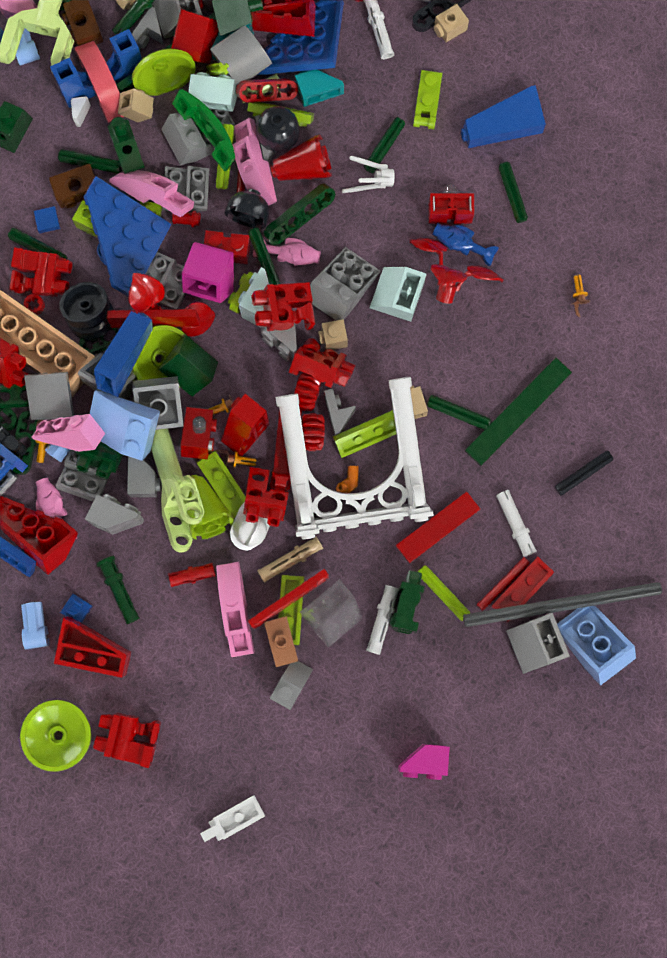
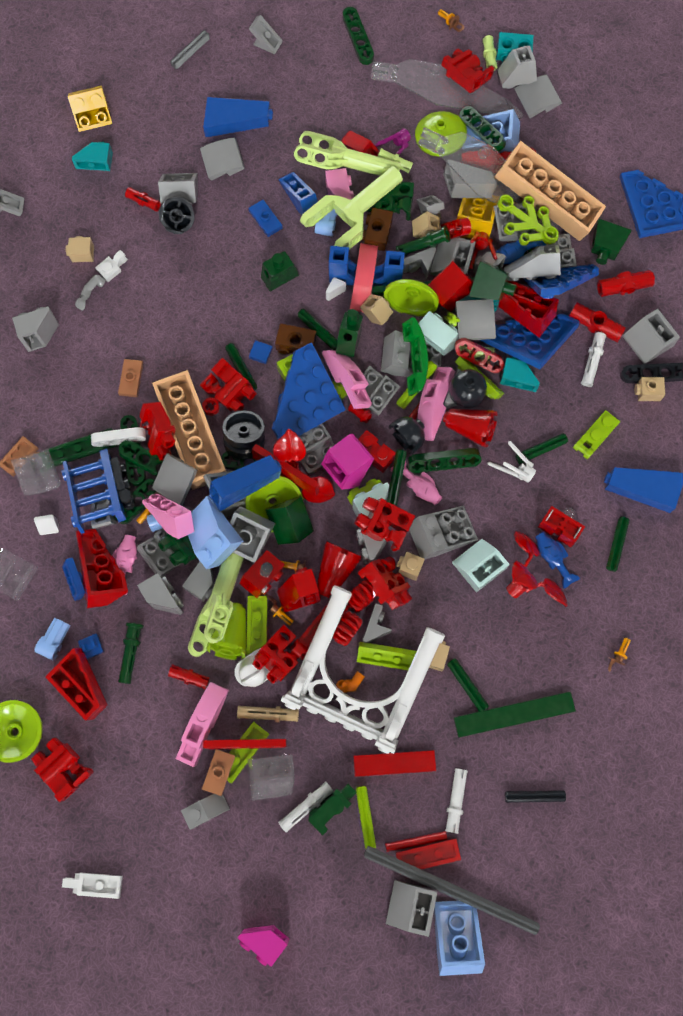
camera: 35 degrees right, 5 degrees down
none -> red cone [317,541,362,598]

